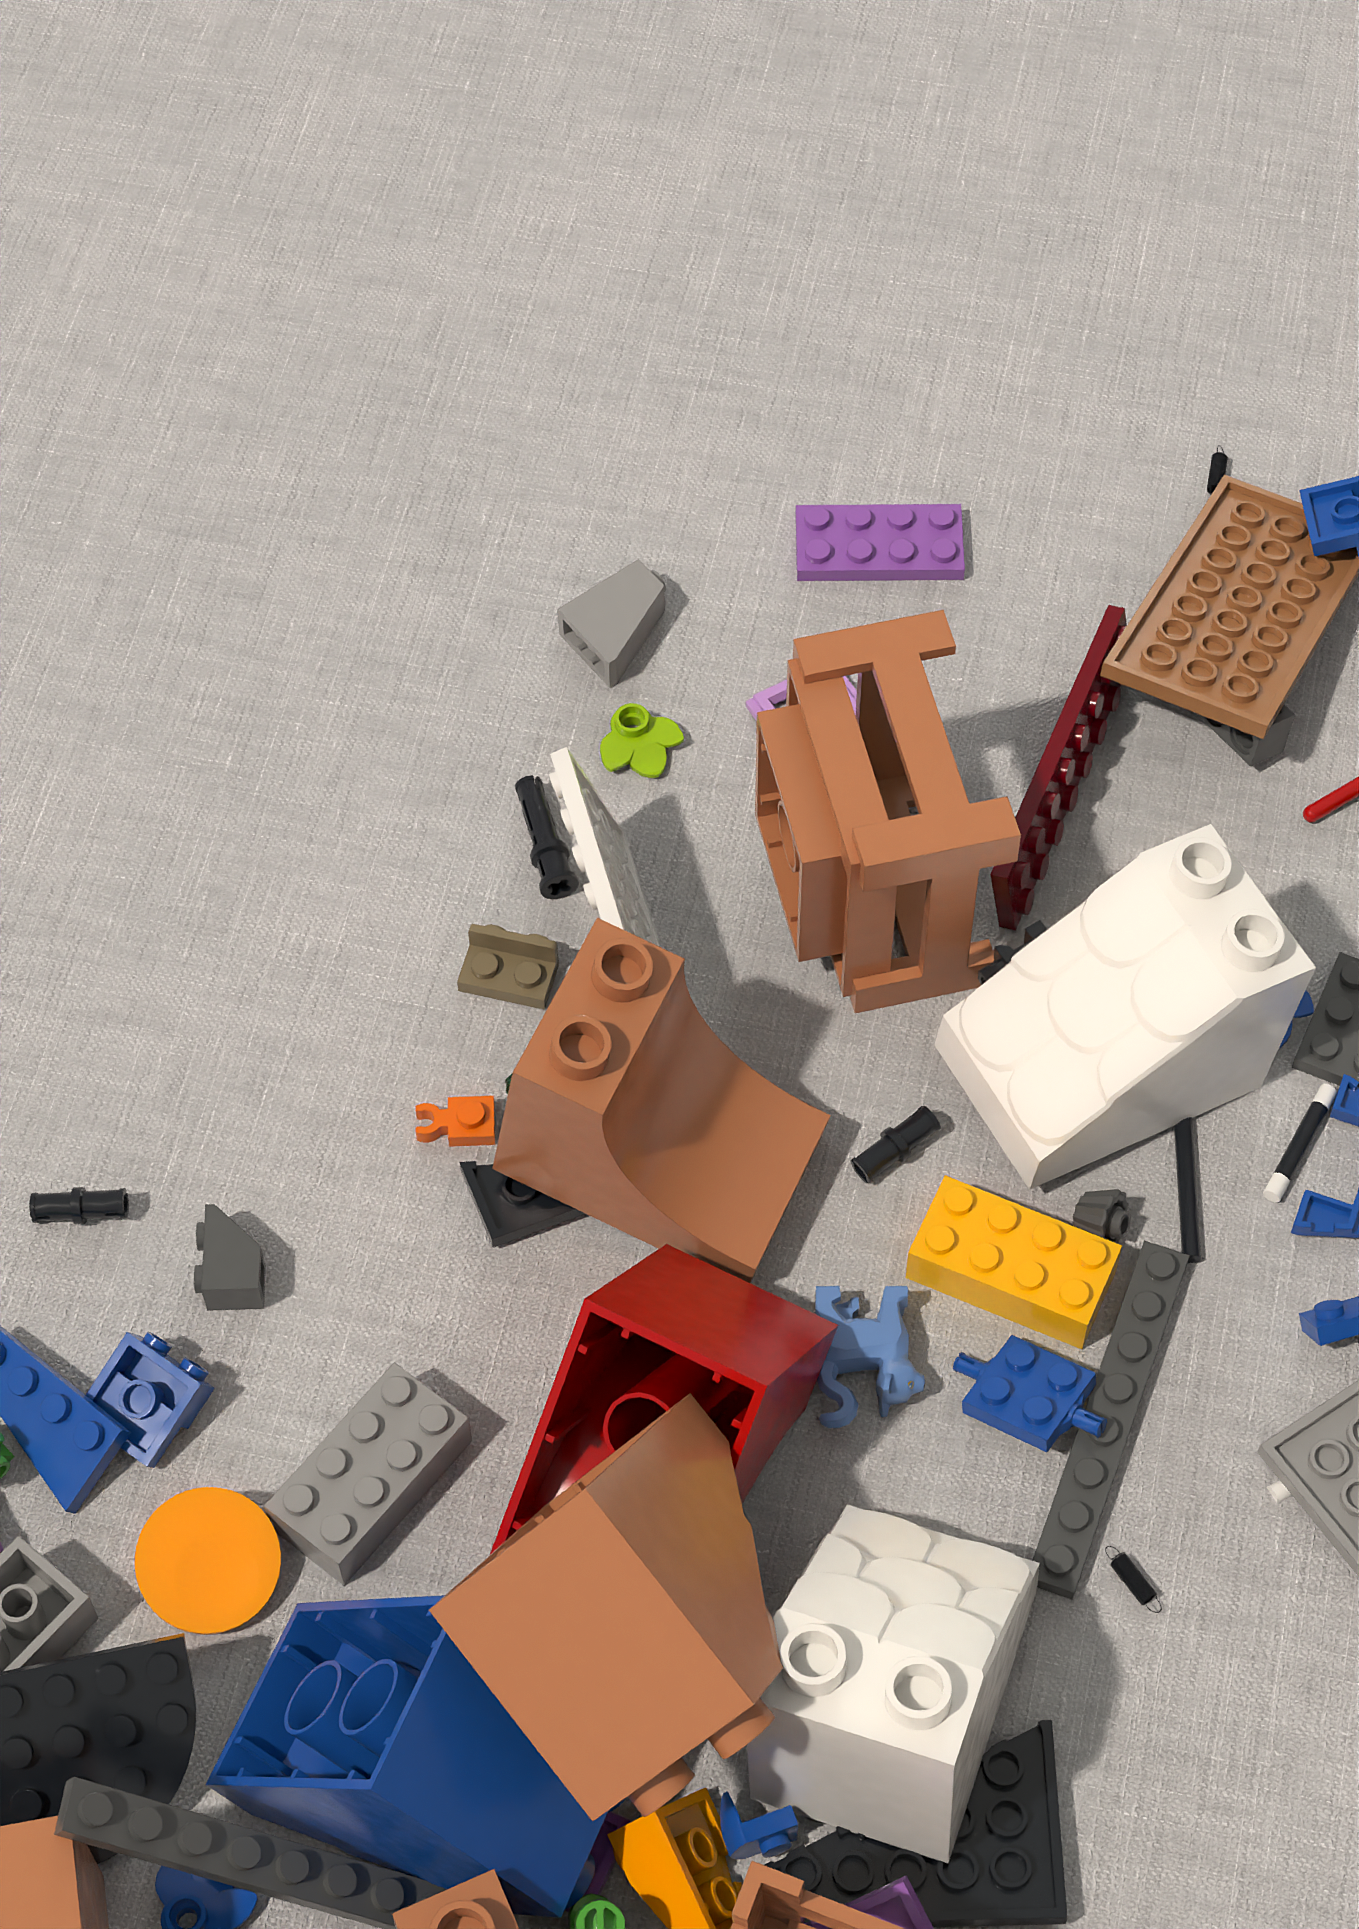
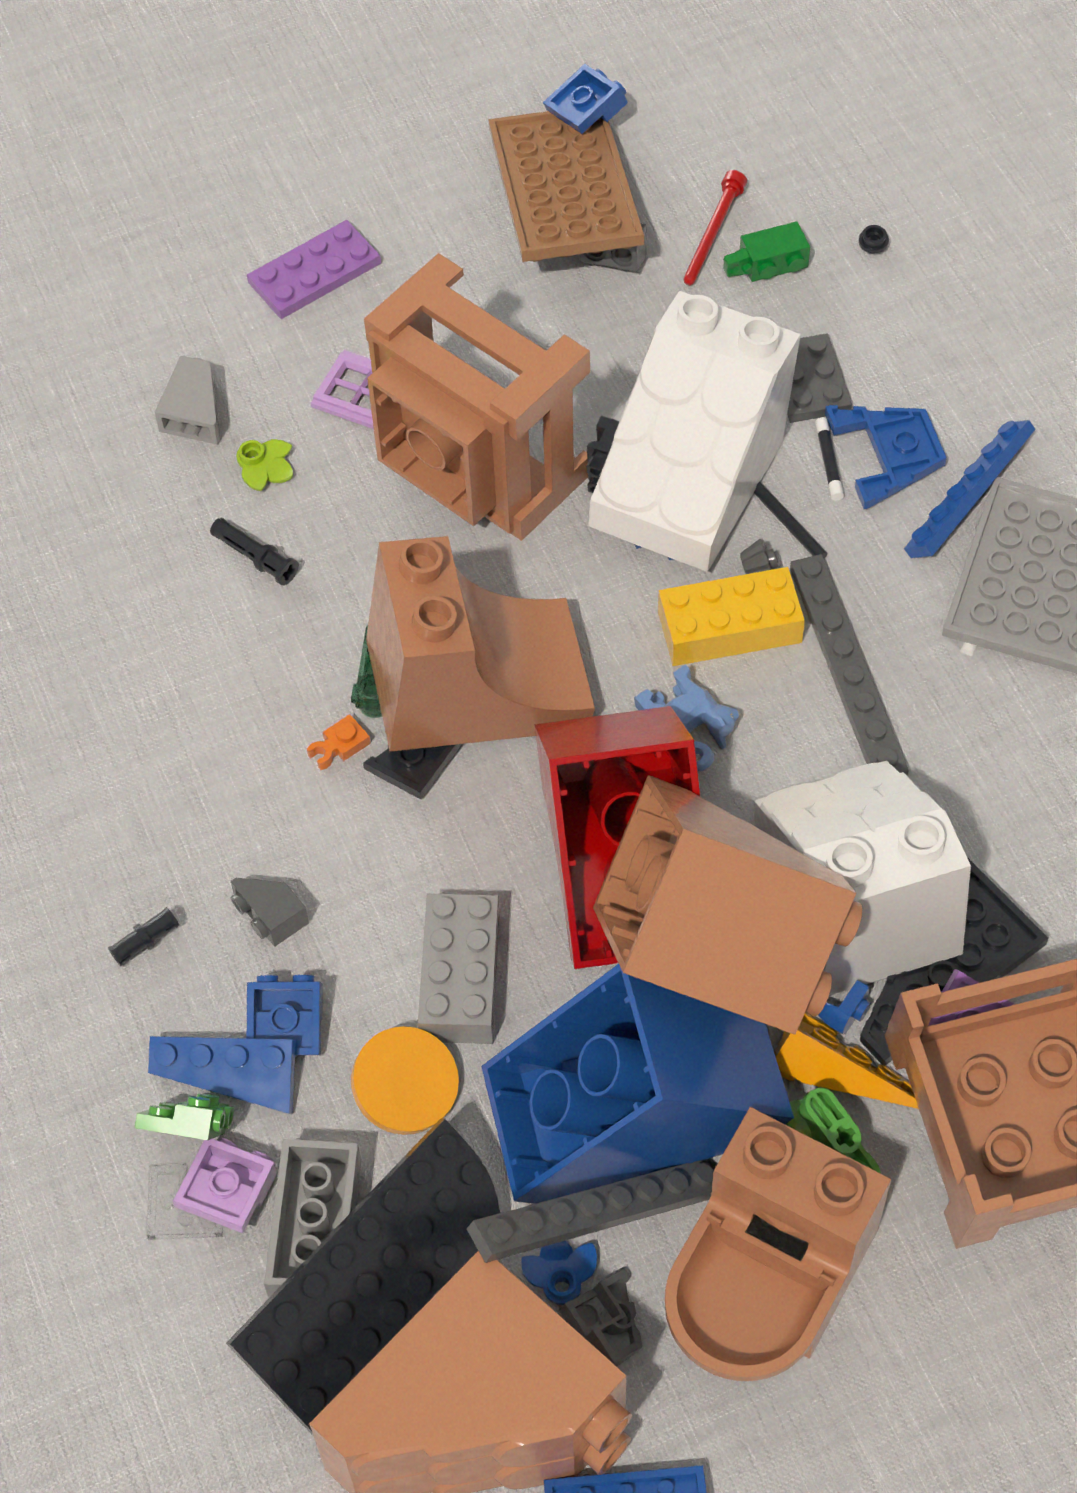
camera: 35 degrees left, 0 degrees up
dark tan bracket [457,924,559,1010] -> none
white plate [549,747,660,947] -> none
black pin [850,1106,941,1183] -> none
blue plate [953,1335,1107,1452] -> none
dark red plate [990,605,1127,931] -> none
black piece [1105,1546,1162,1613] -> none
black piece [1207,445,1228,495] -> none

